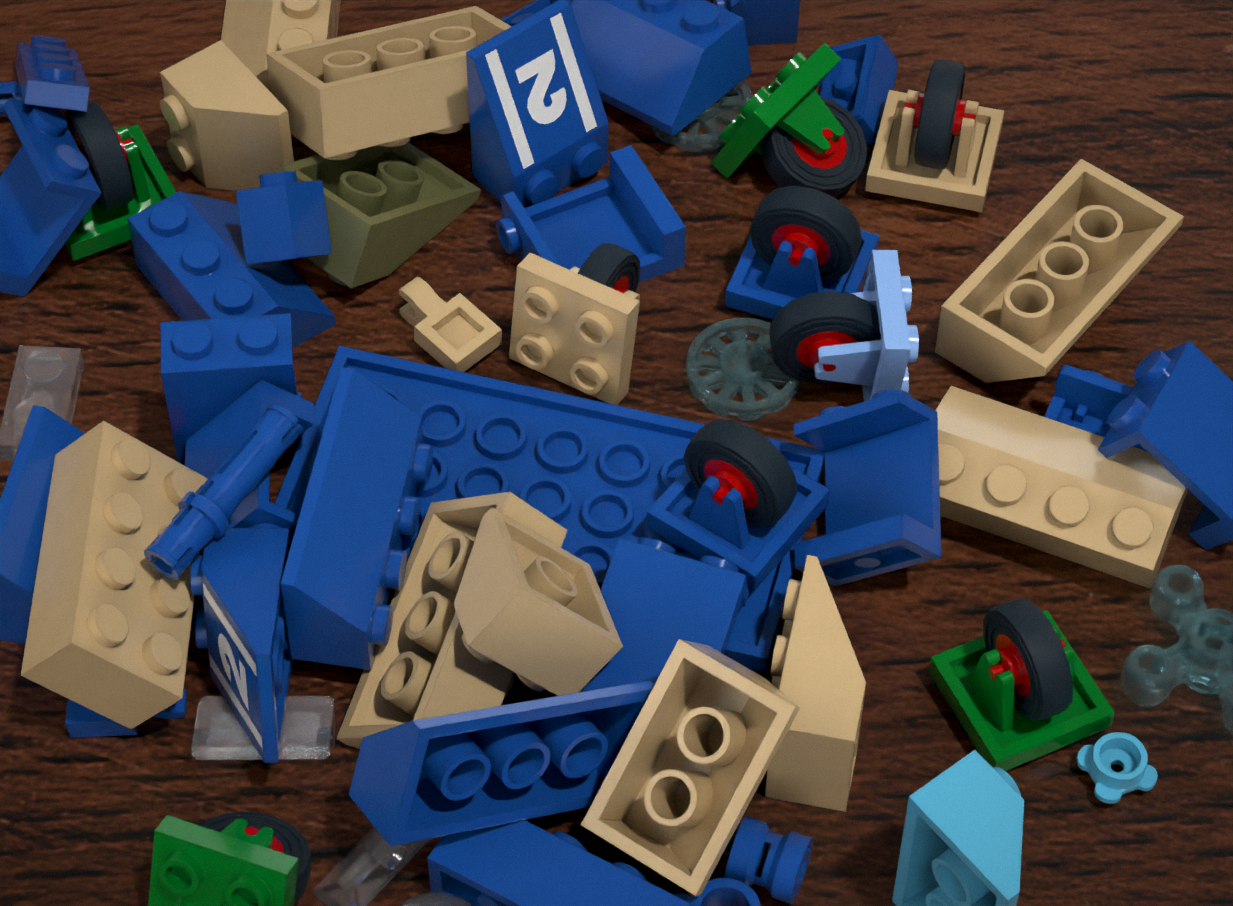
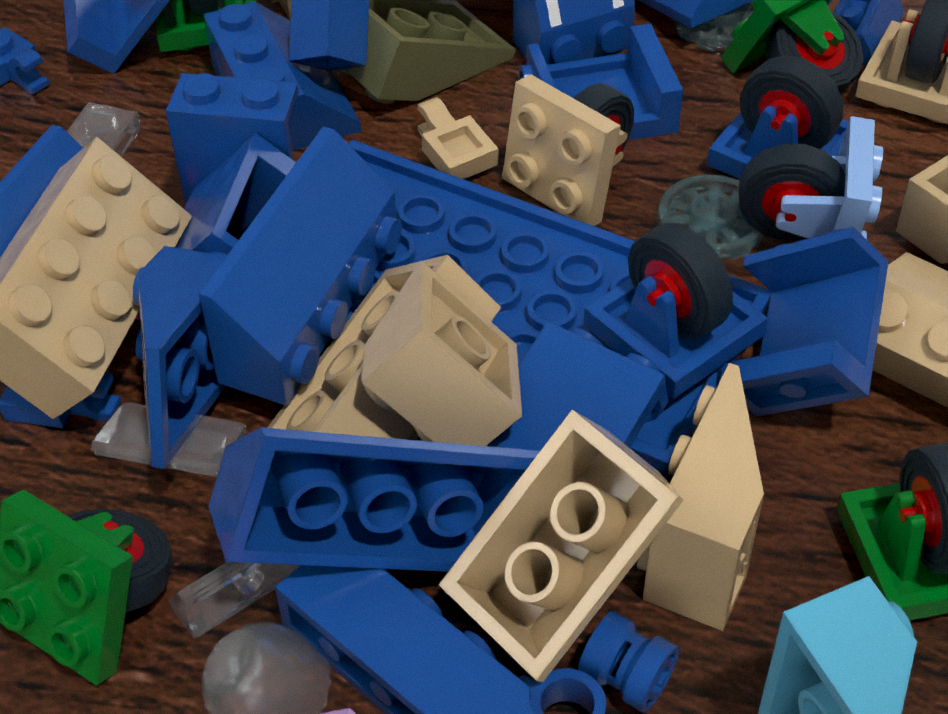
camera: 15 degrees right, 5 degrees down
blue pin [144,404,304,580] -> none

